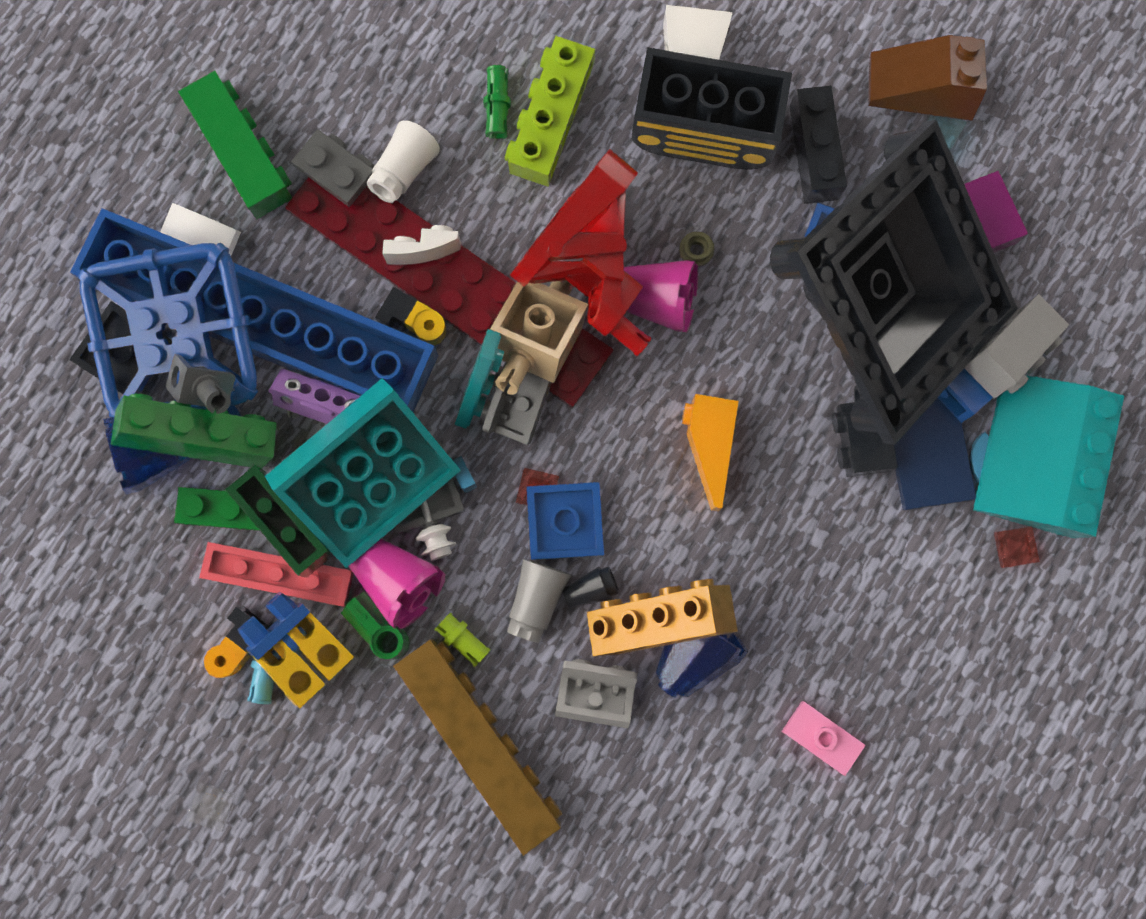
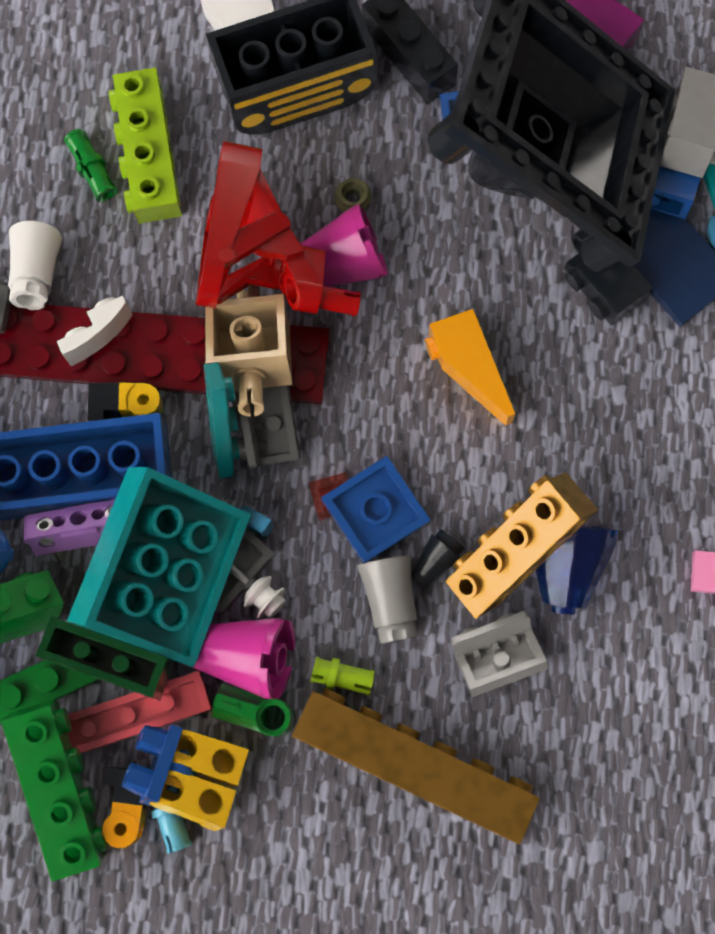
camera: 20 degrees left, 5 degrees down
none -> green brick [1,699,109,882]

